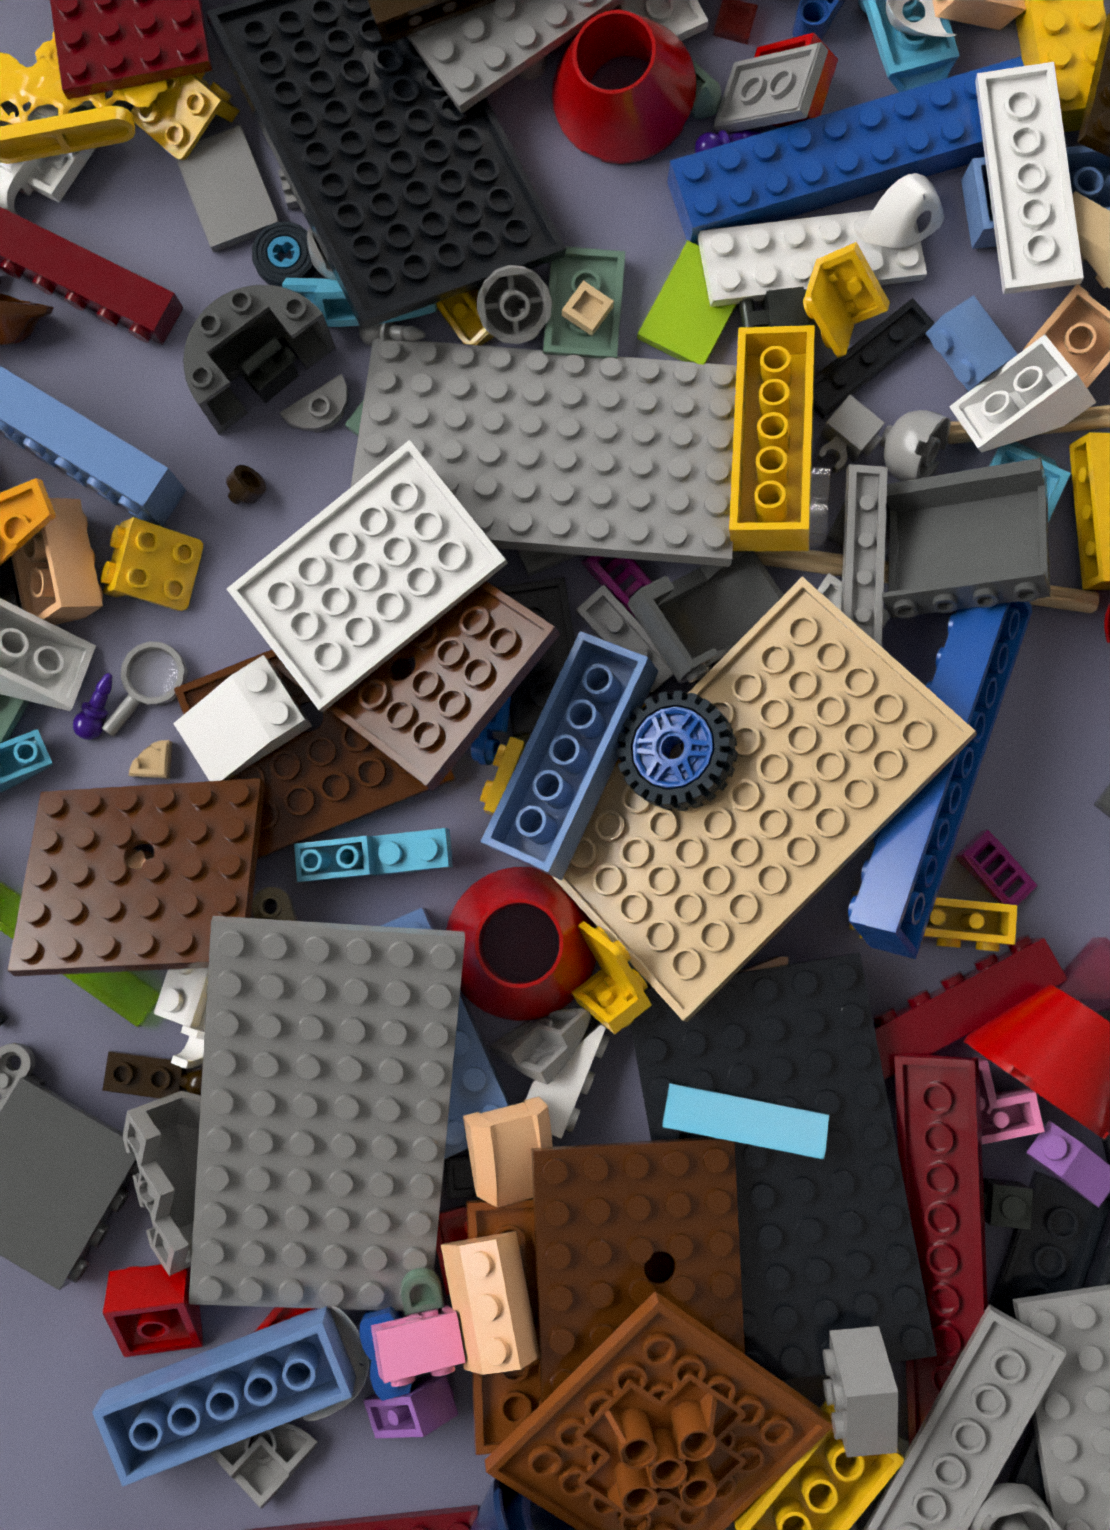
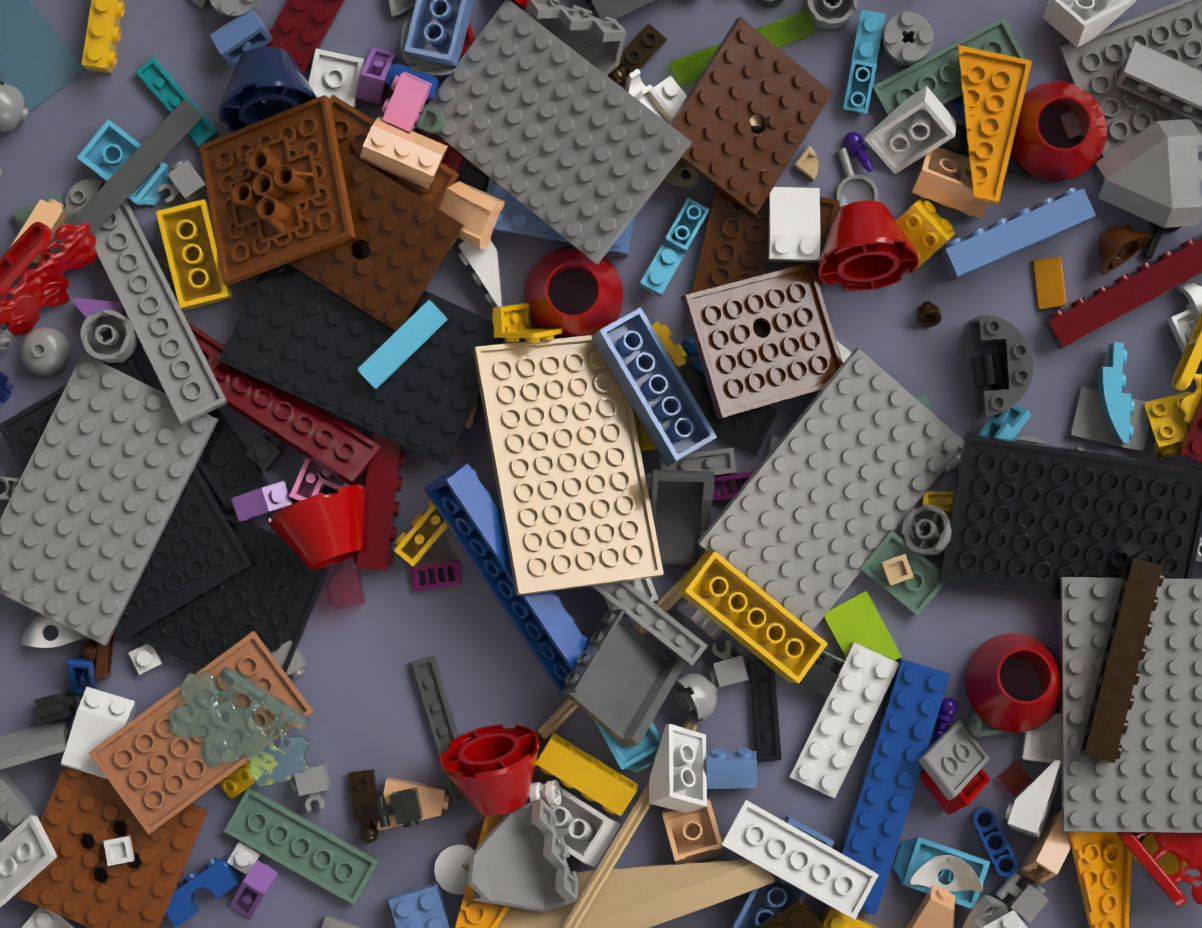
camera: 125 degrees right, 5 degrees up
white plate [227,440,508,712] -> none
black bush [252,221,316,287] -> none
light grey plate [280,374,348,432] -> none
light grey brick [490,1009,591,1085] -> none
wheel [617,691,738,811] -> none
yellow bracket [803,242,890,358] -> none
light grey brick [823,1326,898,1457] -> none
white piece [862,173,944,248] -> none
none -> white plate [308,49,365,108]
none -> red cone [818,200,919,291]
none -> light orange slope [1033,256,1066,310]
none -> medium azure slope [1097,342,1135,445]

